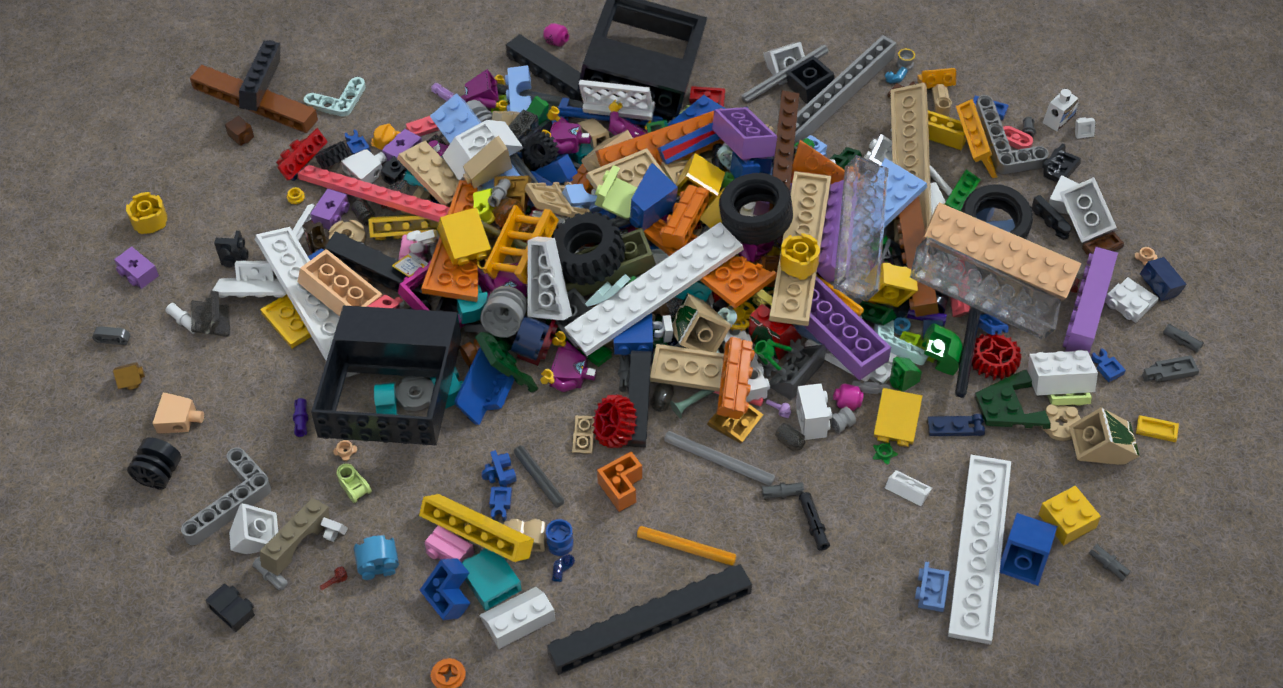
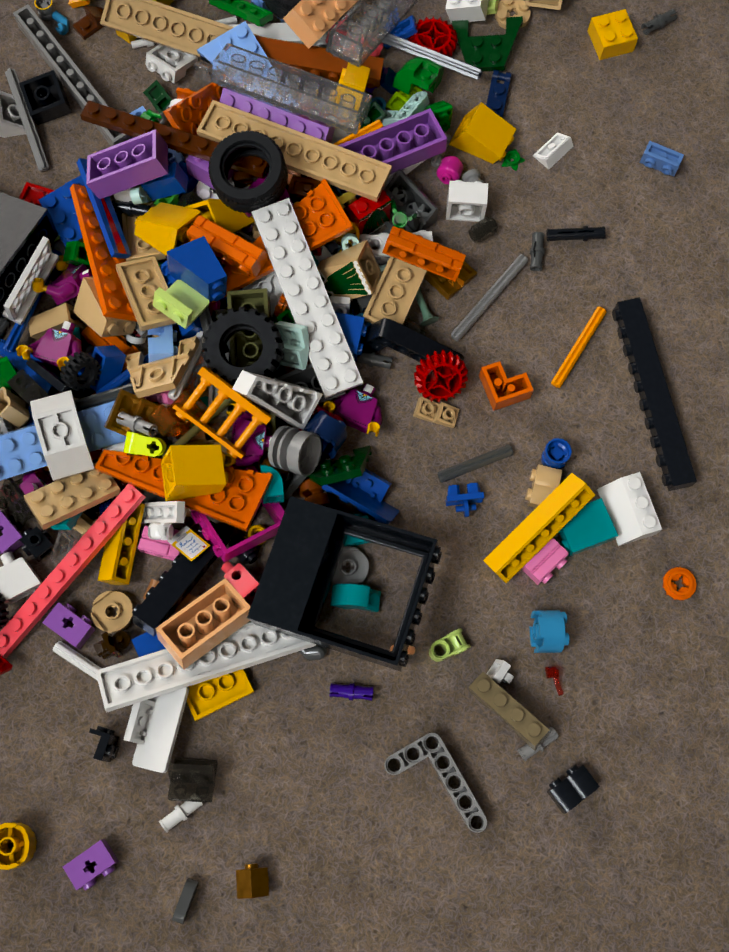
camera: 80 degrees left, 20 degrees up
black wheel [127,437,182,490] -> none
light nougat torso [153,393,204,433] -> none
white slope [229,503,278,554] -> none
yellow plate [287,187,305,204] -> none
clear smoke brick [351,199,375,226] -> none
blue brick [420,558,471,620] -> none
tan slope [463,136,513,189] -> none
blue plate [489,487,512,521] -> none
clear blue arm [552,554,575,582] -> none
lavender hand [766,399,791,418] -> none
yellow brick [780,233,820,280] -> none
white plate [948,455,1011,645] -> none
blue slope [999,513,1057,586] -> none

